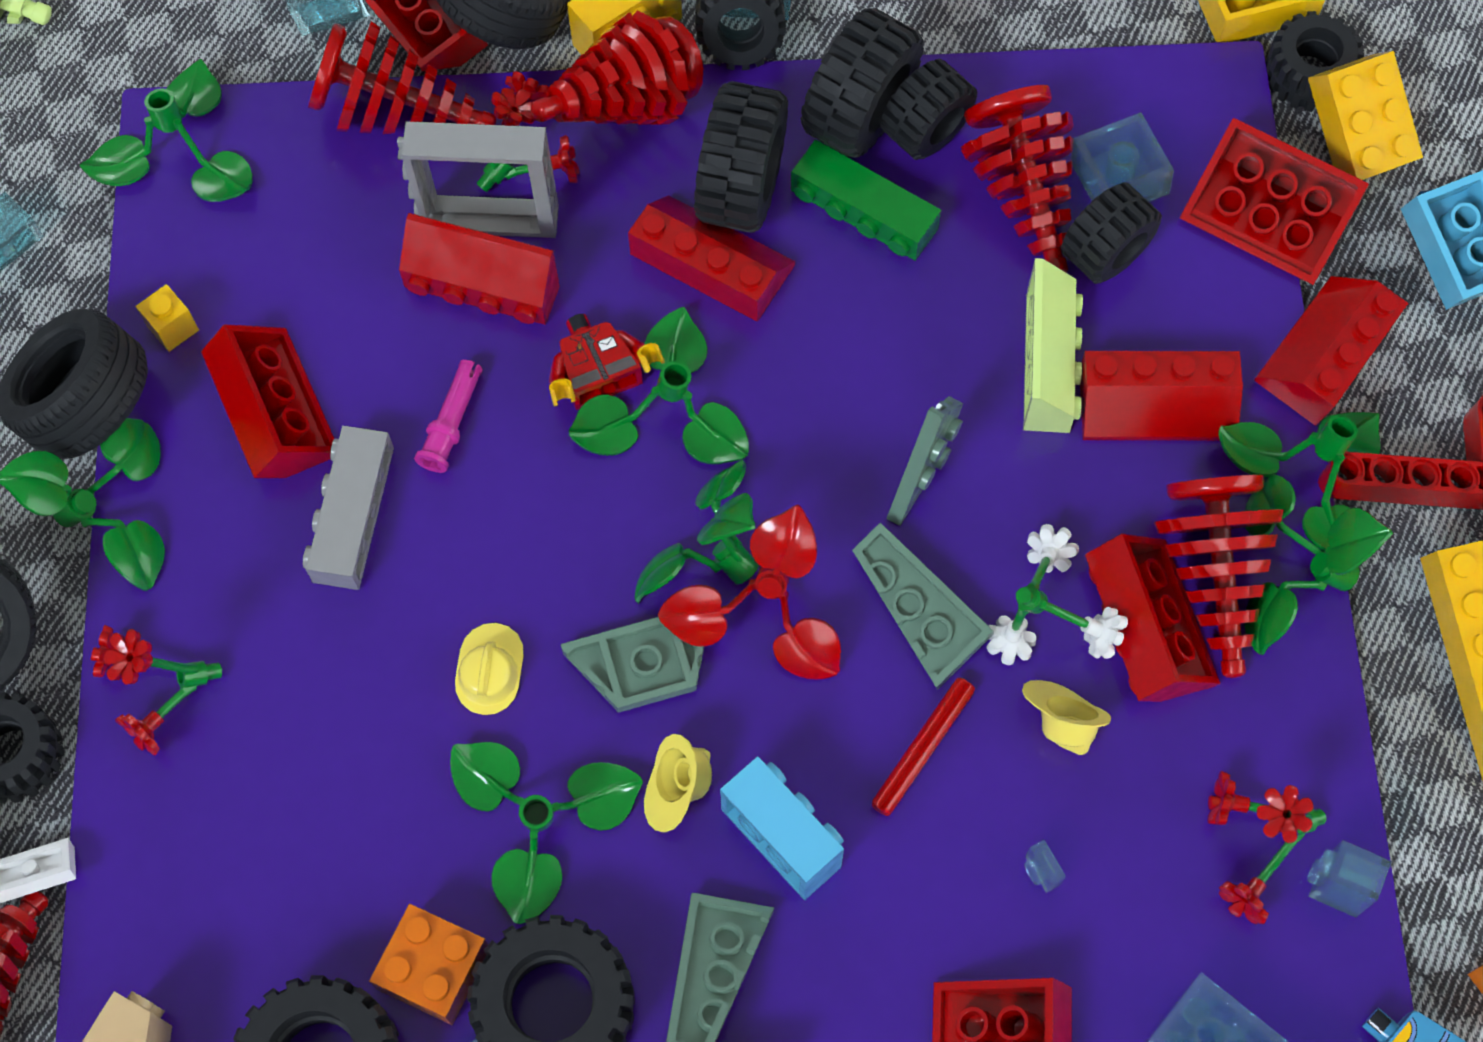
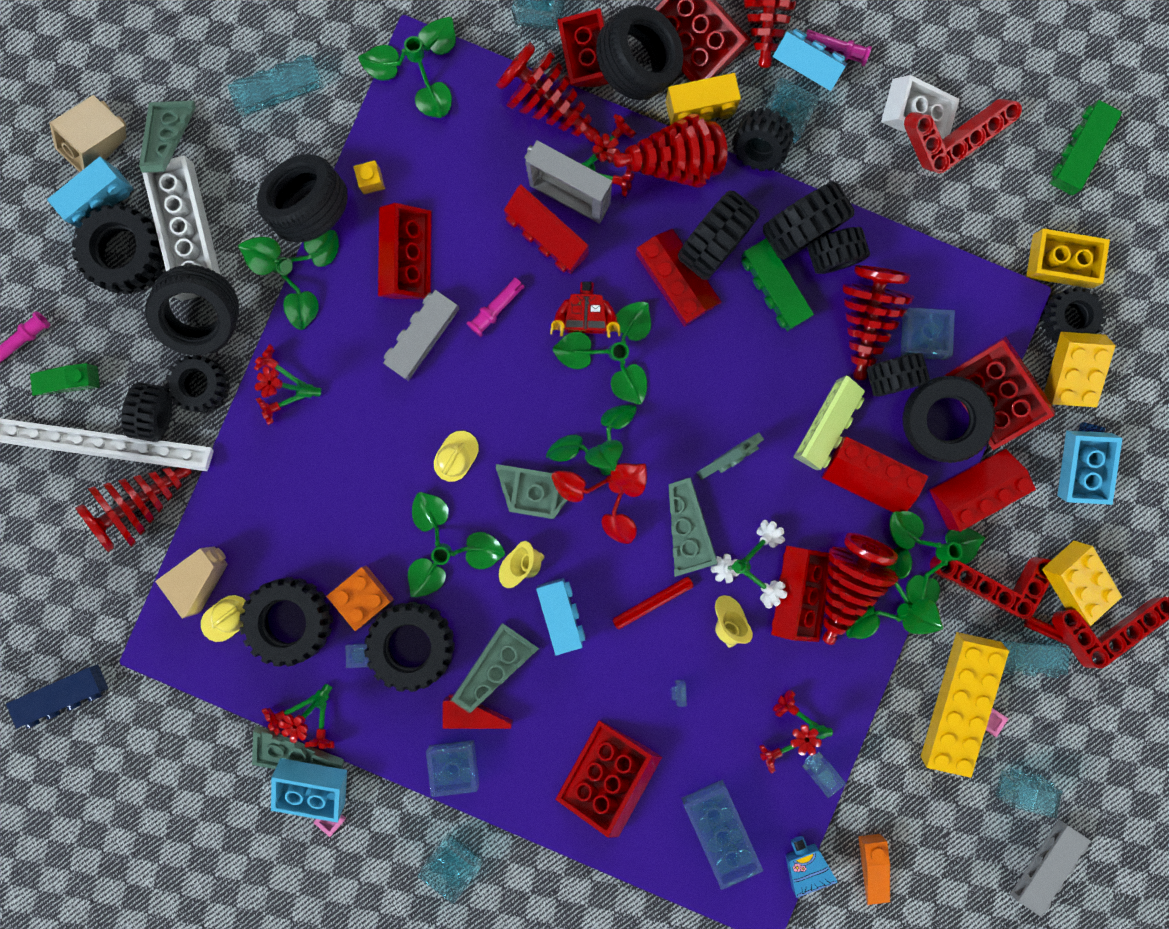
camera: 25 degrees right, 20 degrees up
none -> black tyre [902,376,996,463]

